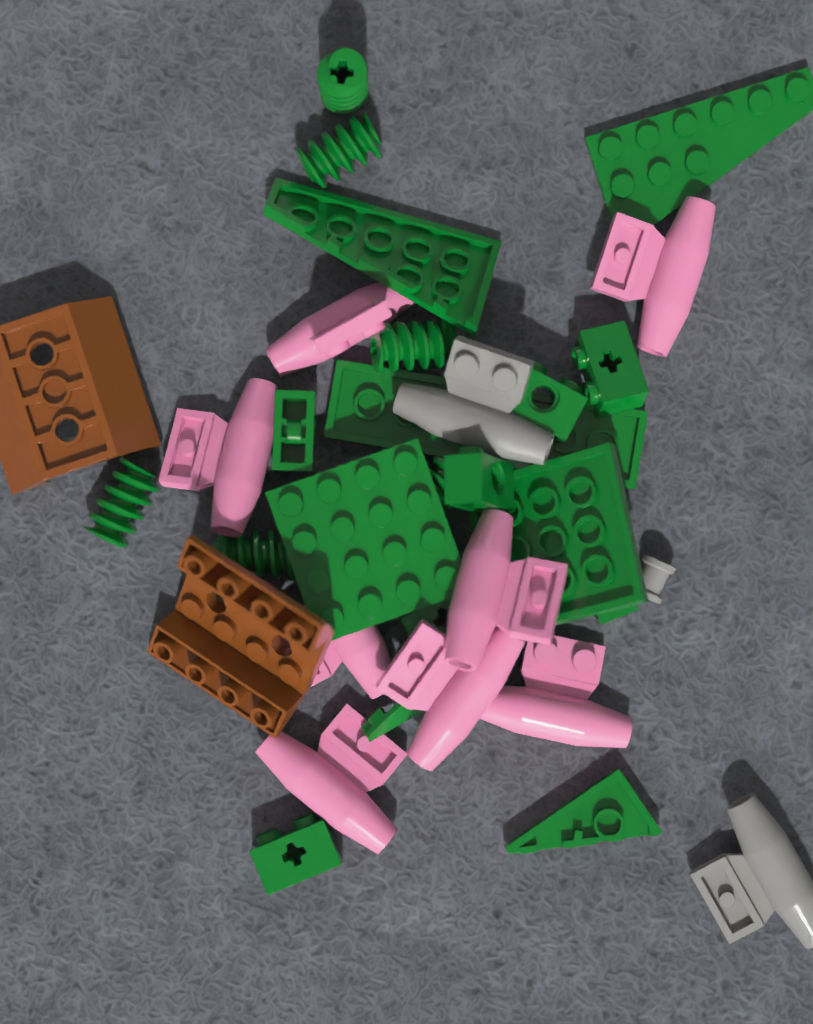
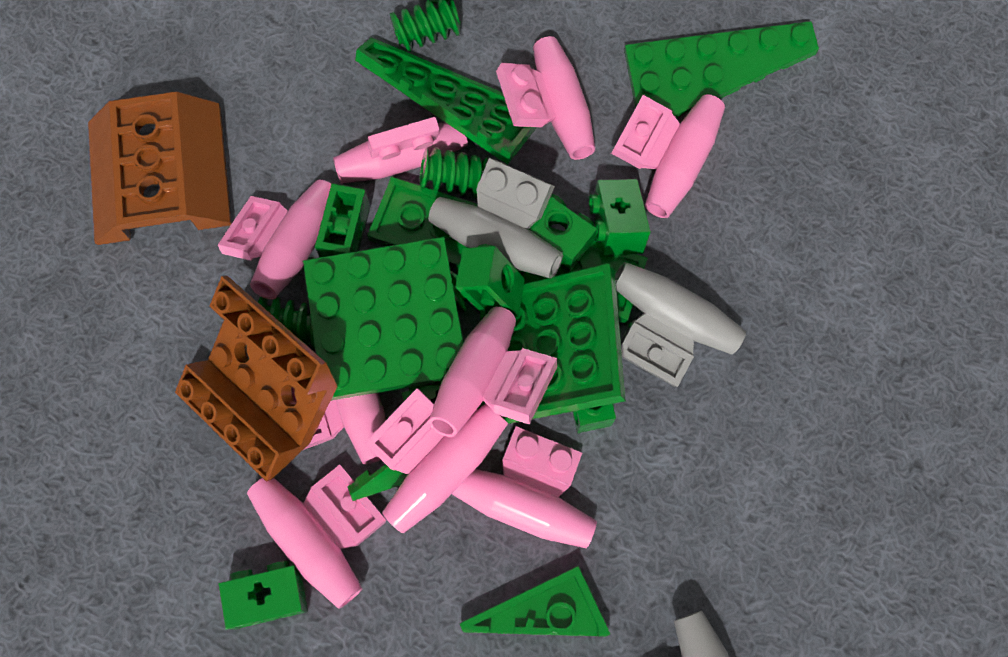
camera: 10 degrees right, 15 degrees down
green piece [81,457,161,548] -> none
light grey bush [642,554,676,605] -> none
none -> bright pink plate [496,36,595,160]
none -> light grey plate [615,262,746,387]

